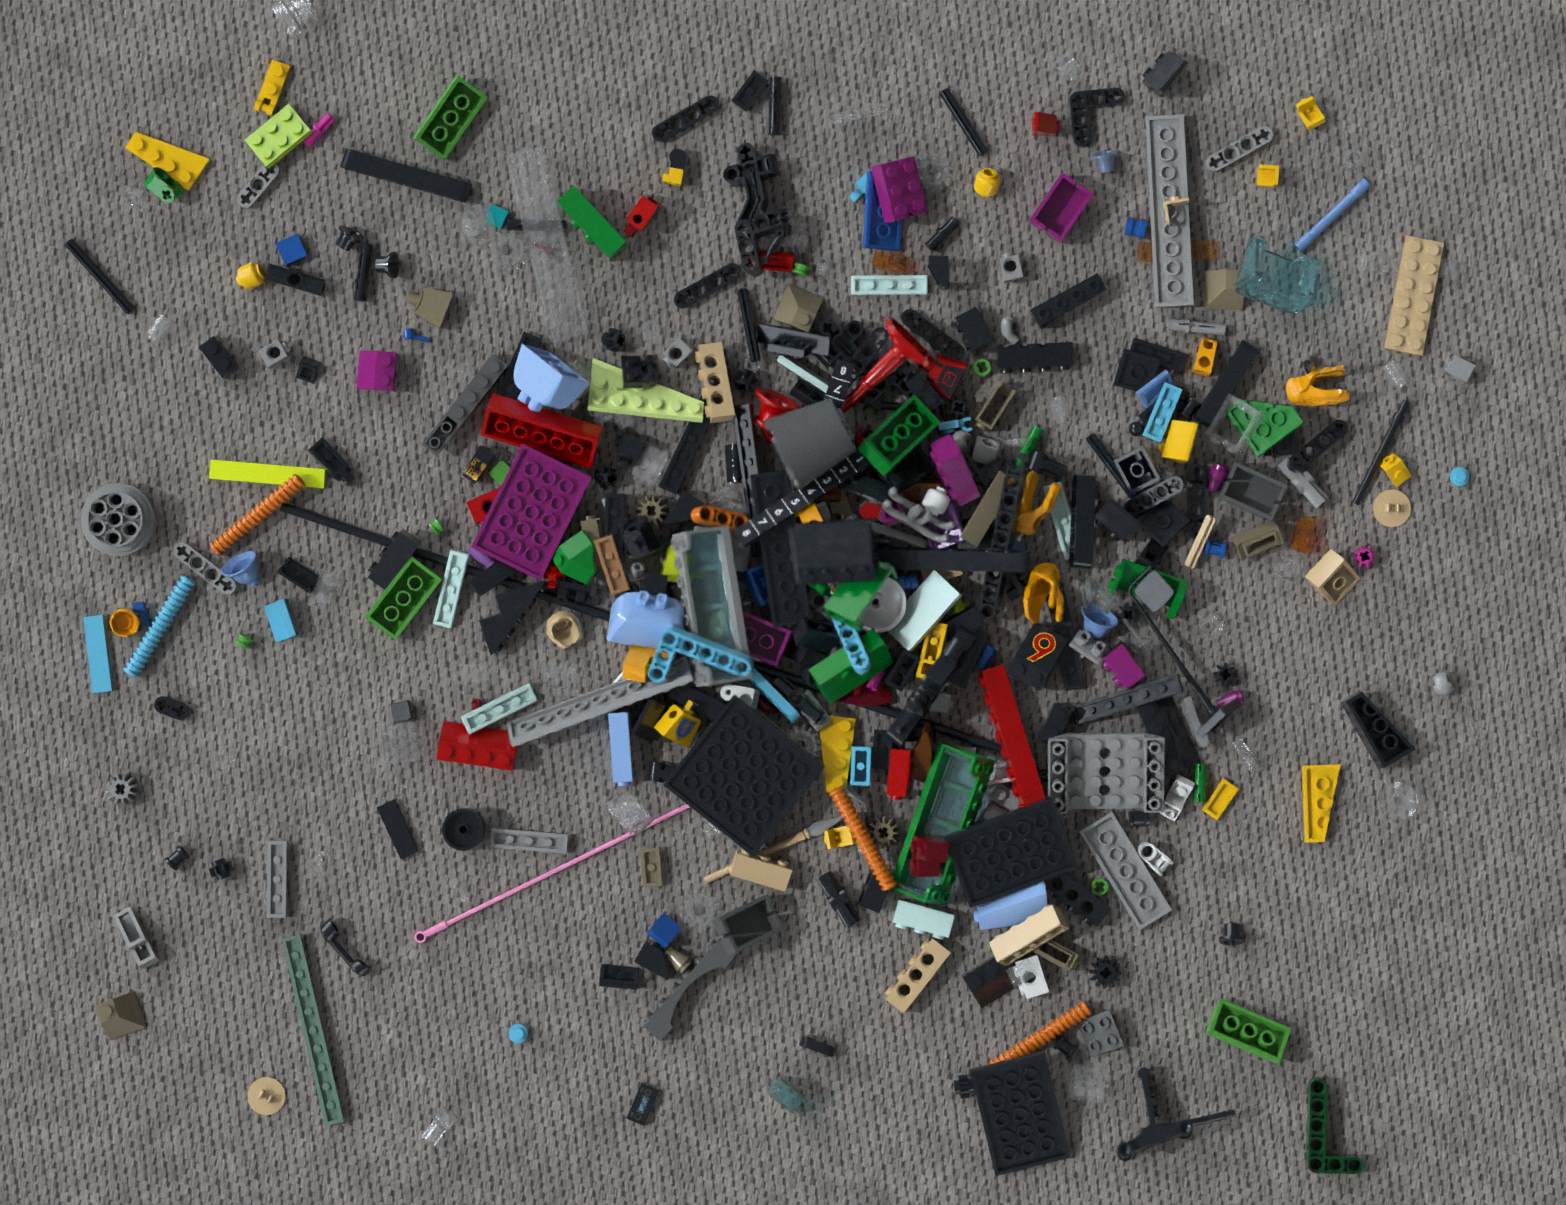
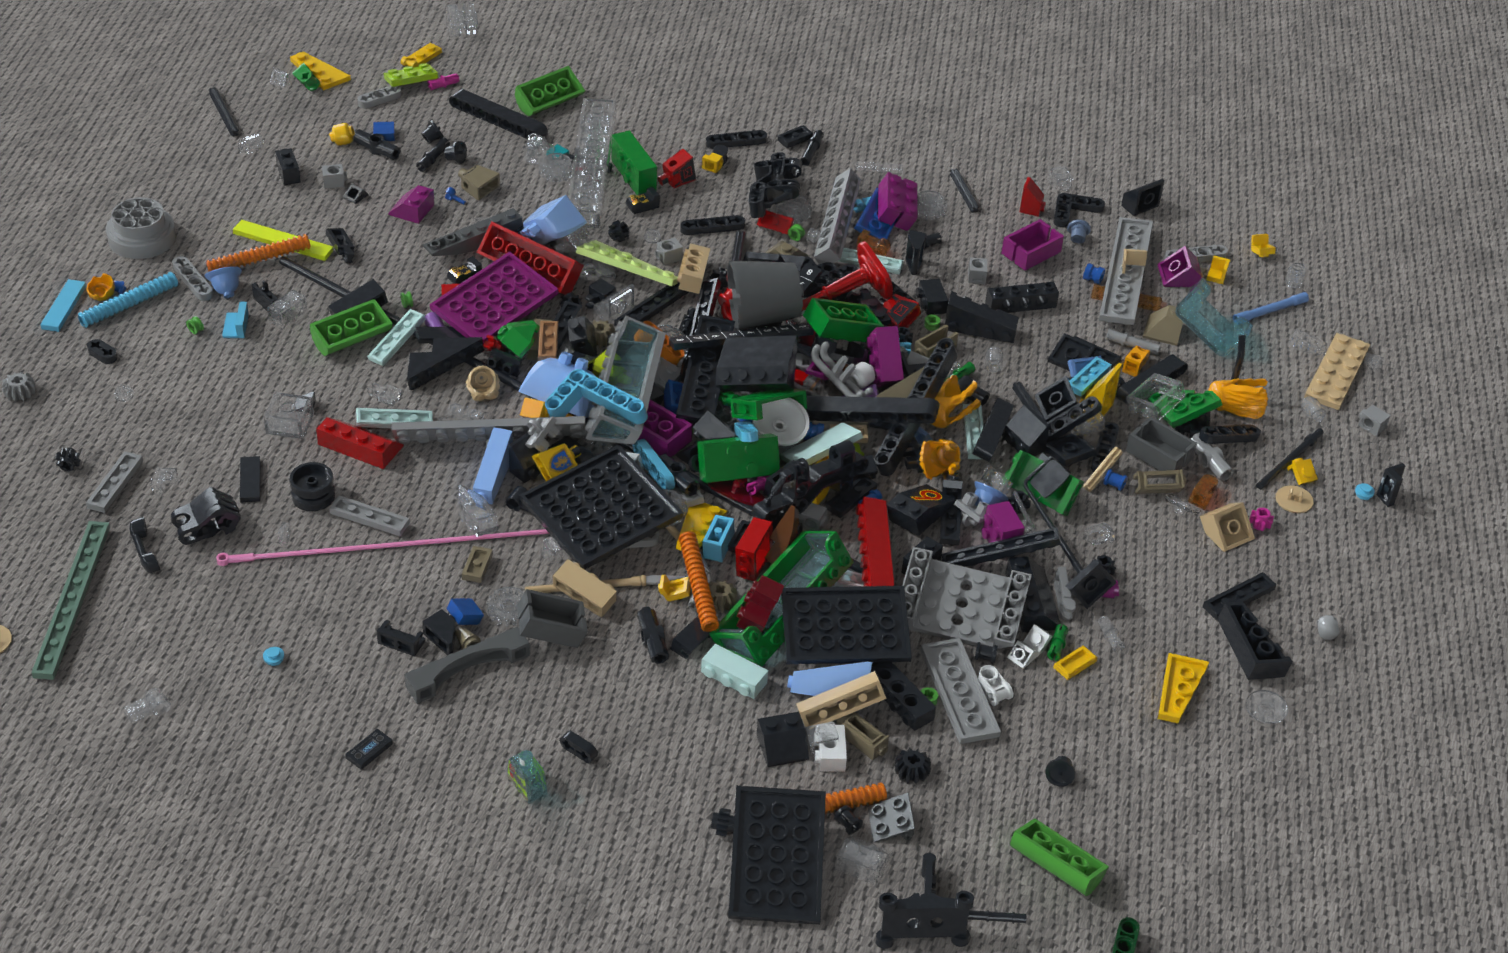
camera: 15 degrees right, 45 degrees down
black bush [164,845,190,871] -> none
black plate [621,355,658,388] -> none
tan brick [885,938,951,1014] -> none
yellow head [974,168,1001,198] -> none
magenta cone [1208,463,1229,492] -> none
none -> black piece [171,487,241,545]
none -> light grey hips [525,416,560,452]
none -> black leg [626,187,660,214]
none -> light grey brick [814,168,861,264]
none -> magenta slope [1157,246,1203,287]
none -> black plate [1203,572,1277,620]
none -> black panel [1376,463,1406,507]

